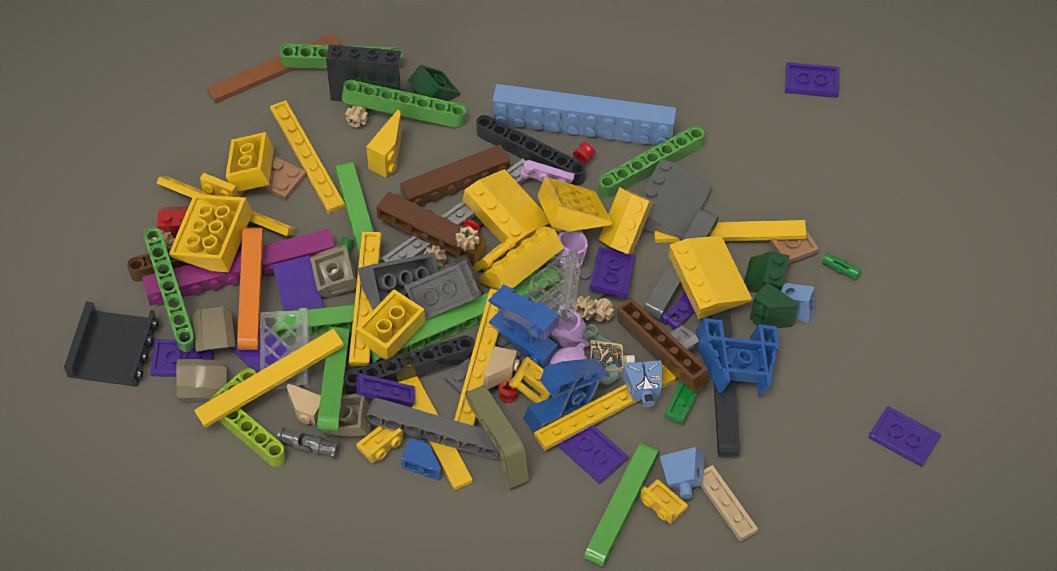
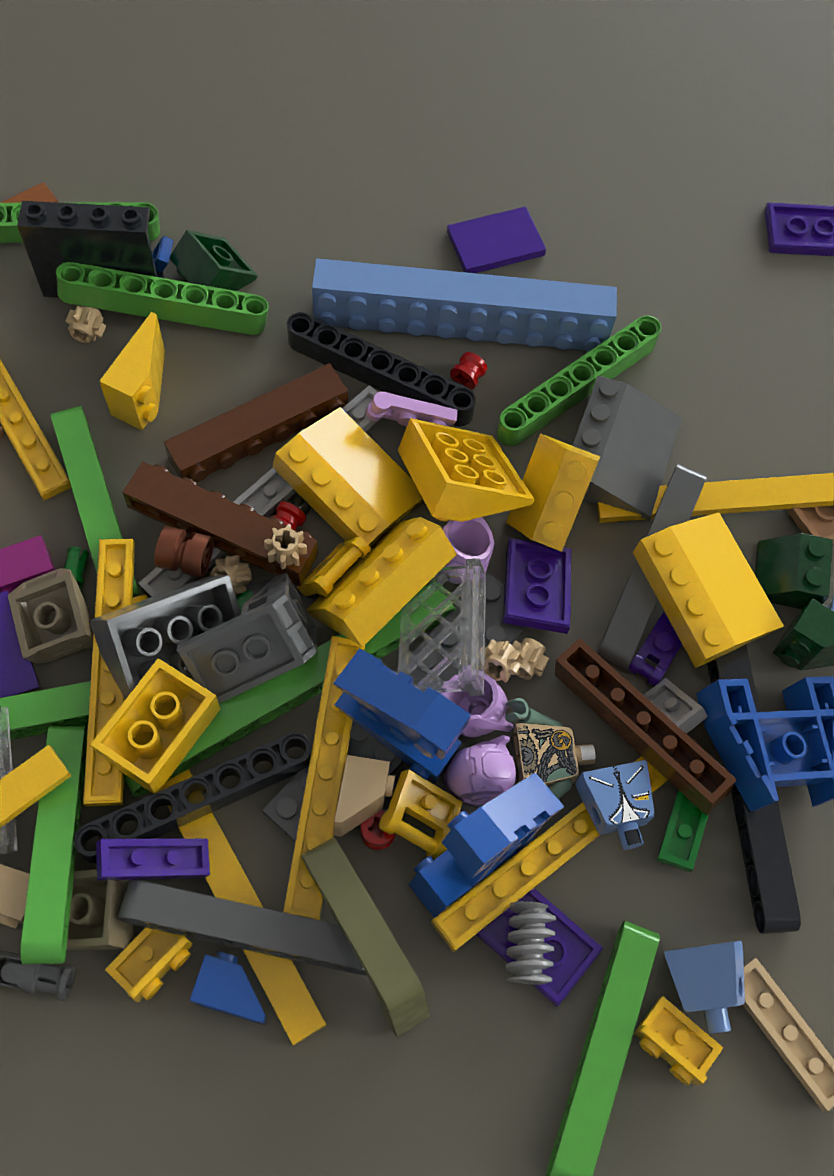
camera: 10 degrees left, 10 degrees up
none -> blue tile [152,236,174,272]
none -> copper wheel [154,526,214,578]
none -> dark purple tile [447,206,546,273]
none -> light grey piece [505,901,556,985]

